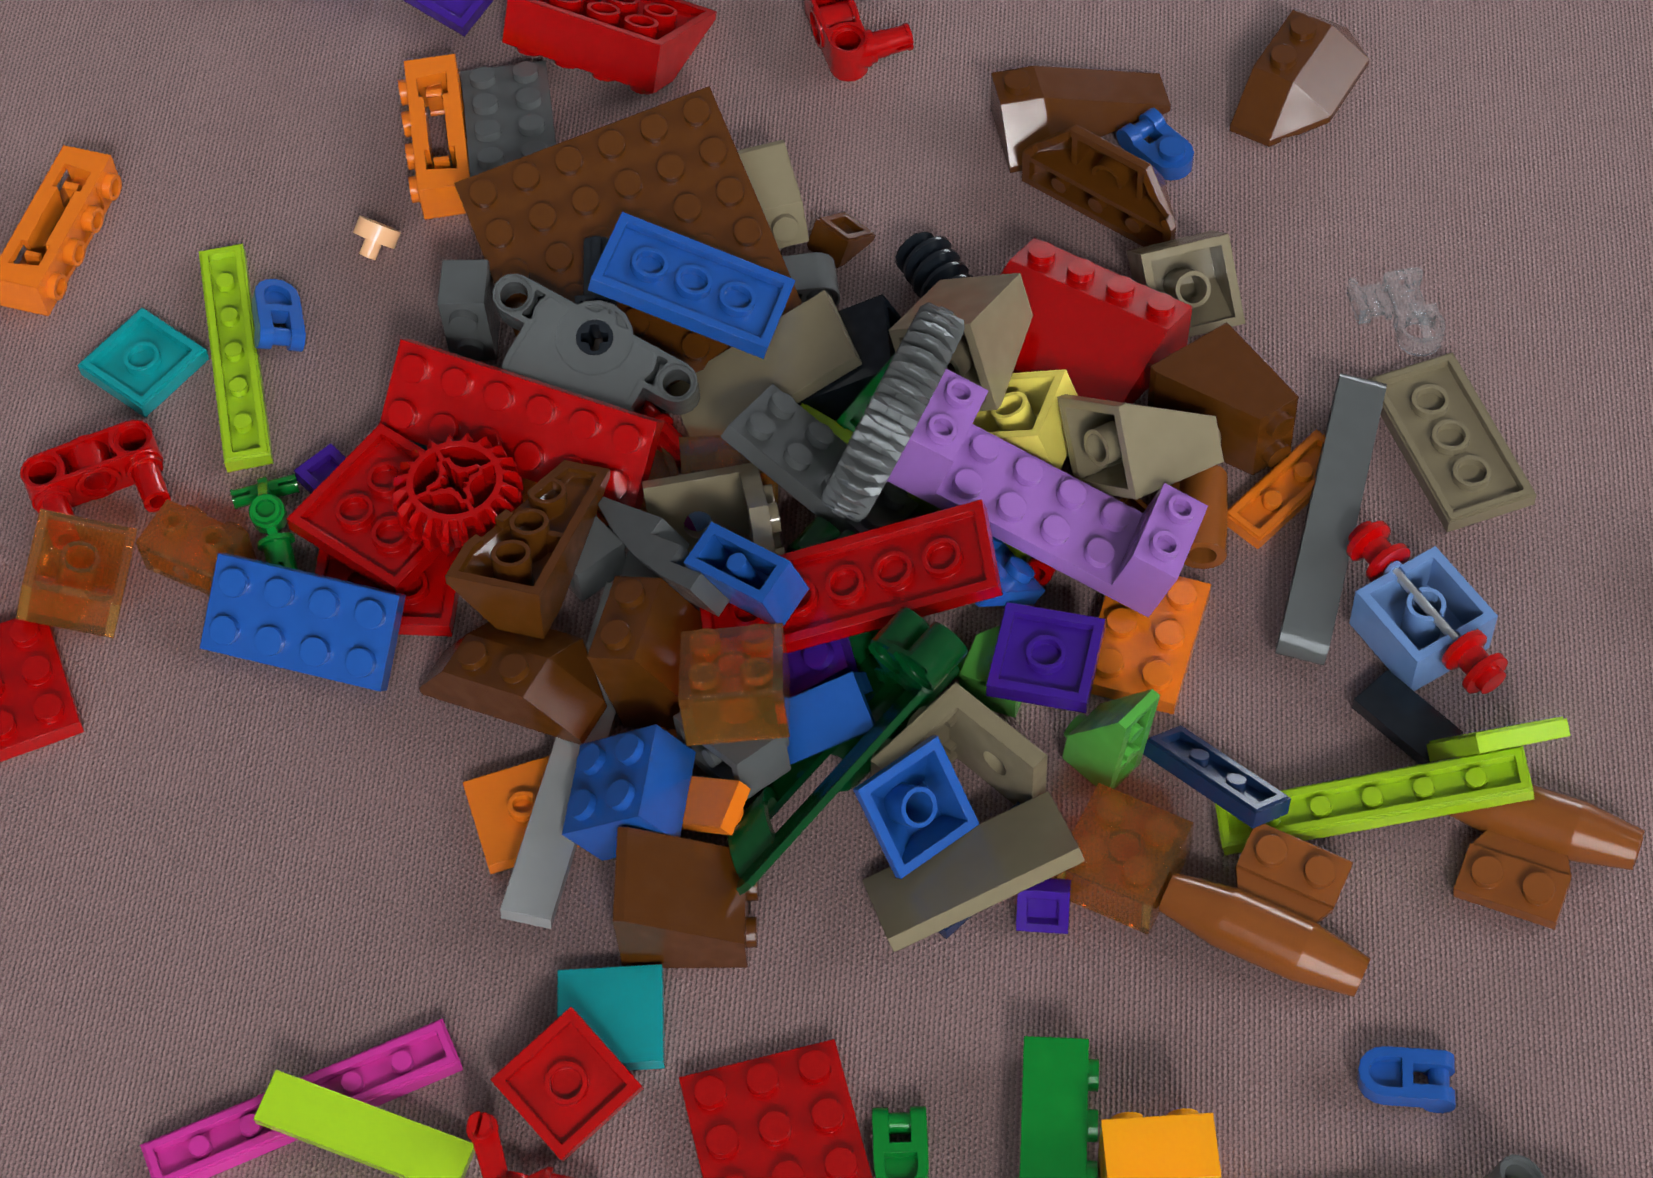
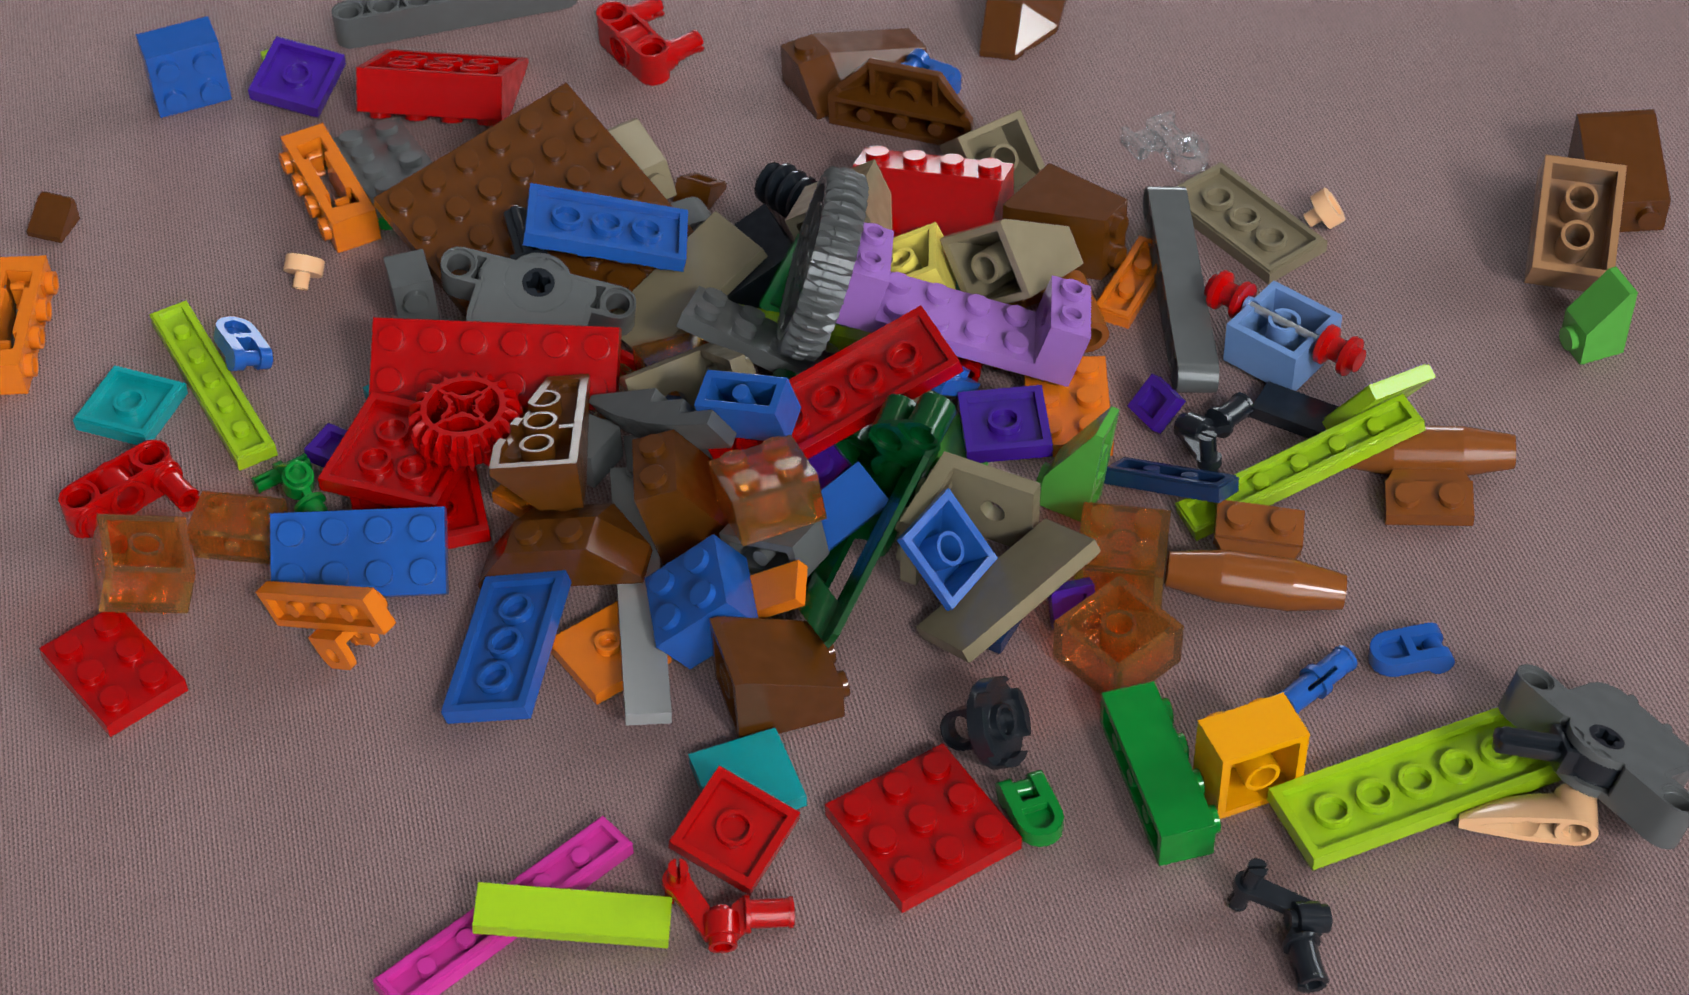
camera: 20 degrees left, 10 degrees down
none -> reddish brown slope [26,191,80,243]
none -> orange plate [255,581,396,670]
none -> blue plate [441,570,572,724]
none -> black tile [940,676,1031,770]
none -> clear orange brick [1053,575,1184,696]
none -> dark purple plate [1127,373,1186,434]
none -> black pin [1174,392,1254,472]
none -> blue pin [1276,645,1358,714]
none -> light nougat tile [1304,188,1345,229]

